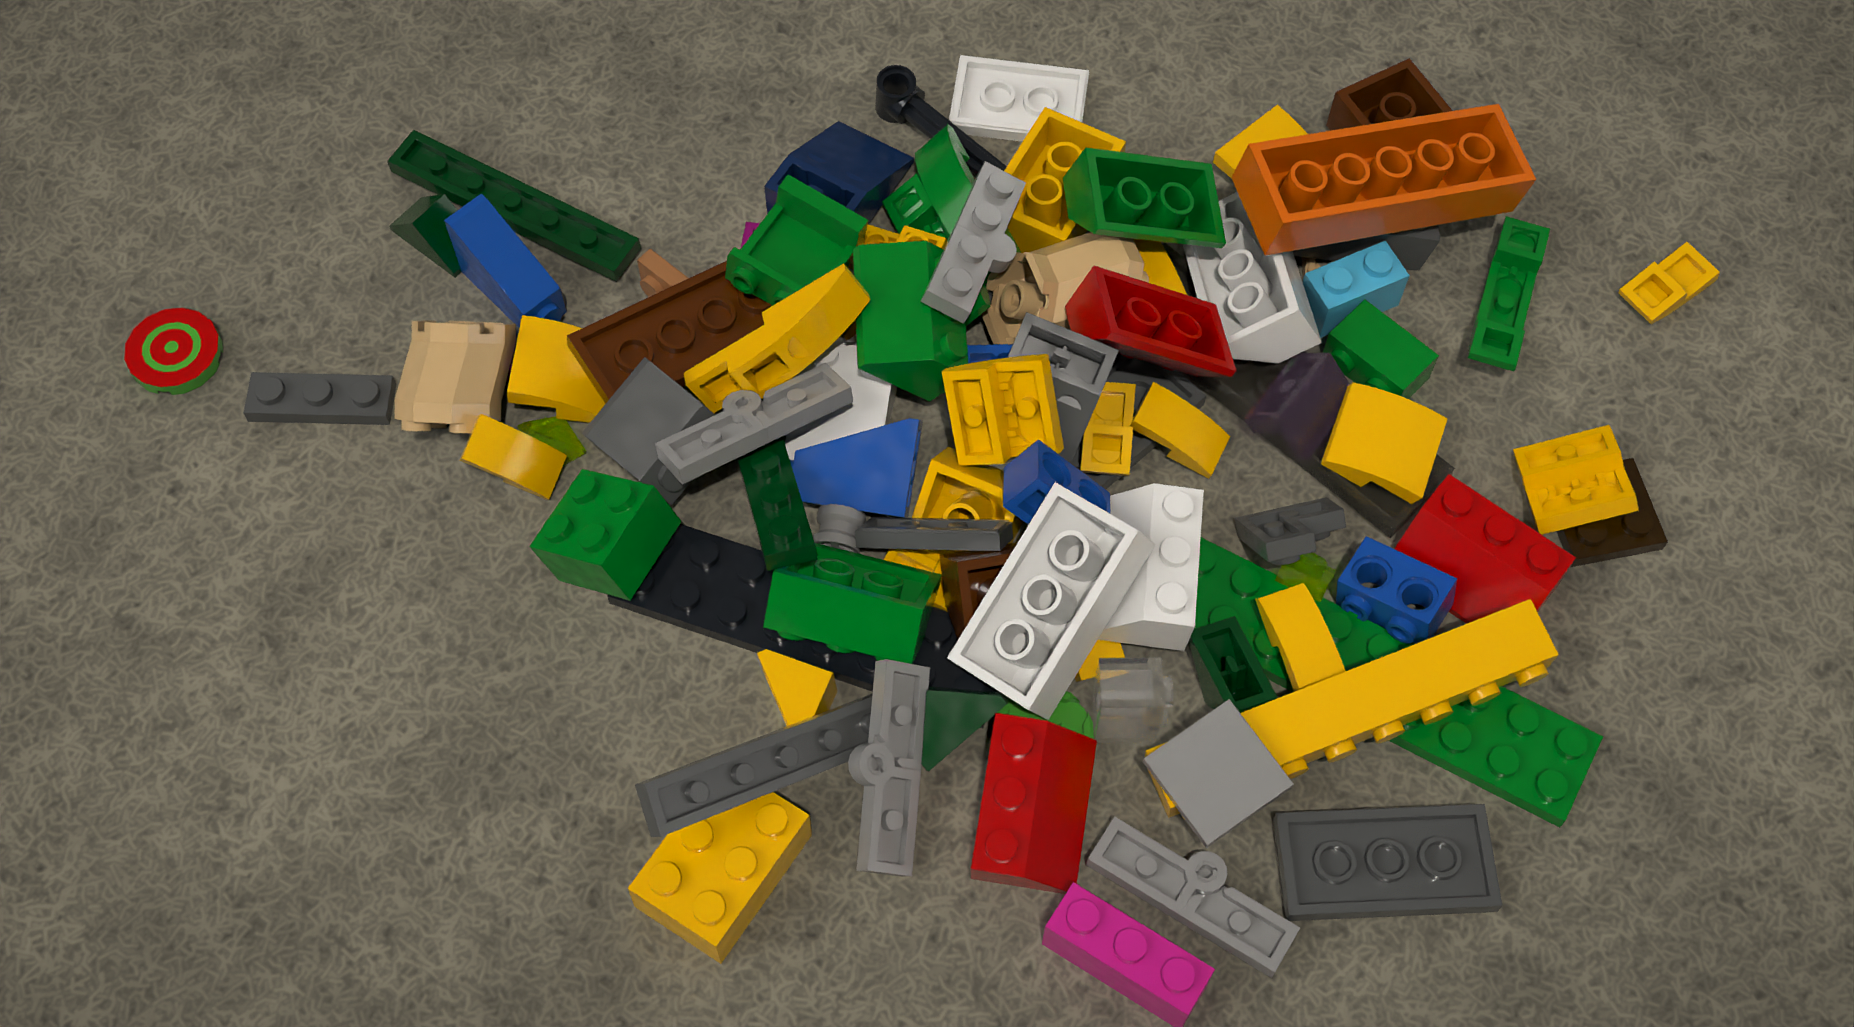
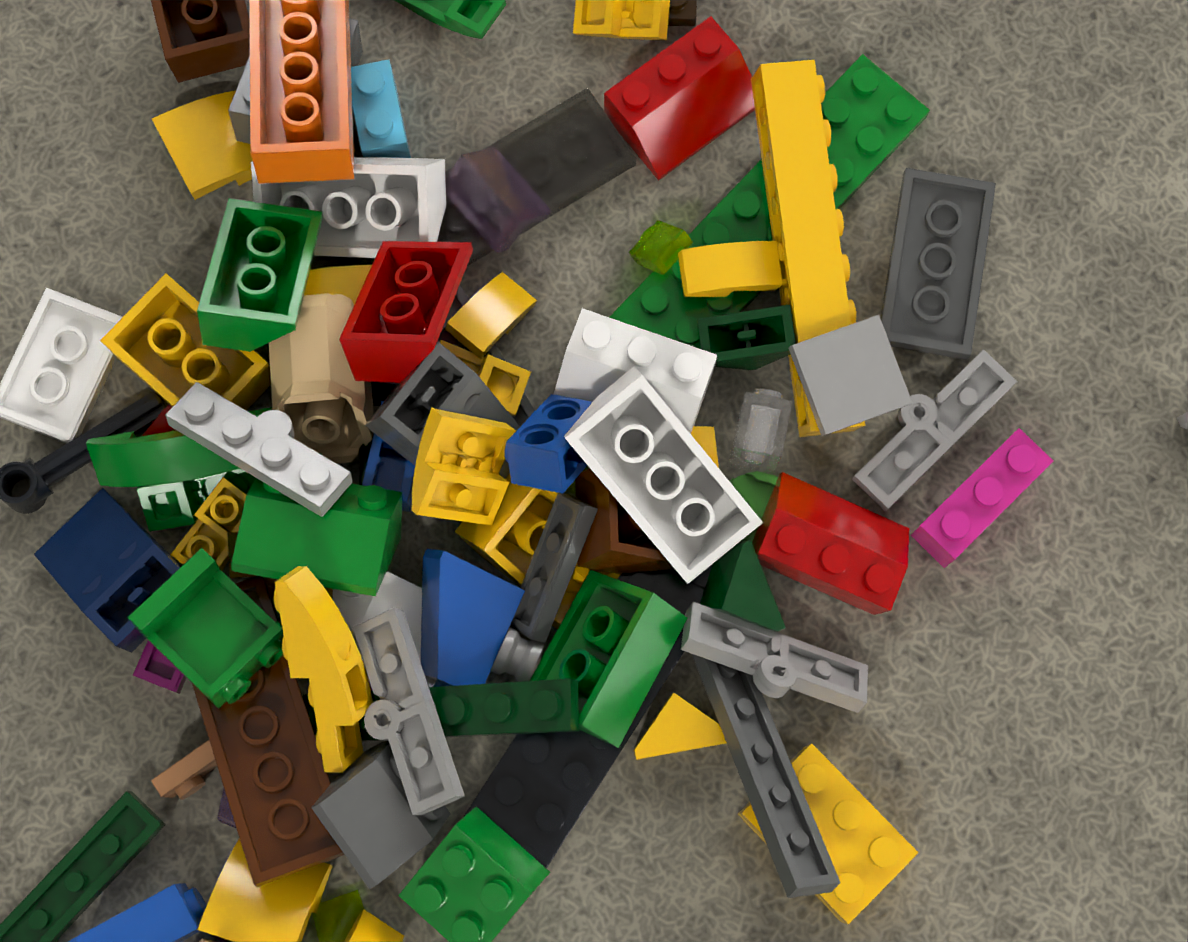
camera: 75 degrees left, 15 degrees up
dark grey plate [1235,497,1346,565] -> none
green brick [1321,299,1439,399] -> none
yellow slope [1321,382,1448,504] -> none
blue brick [1336,536,1457,644] -> none

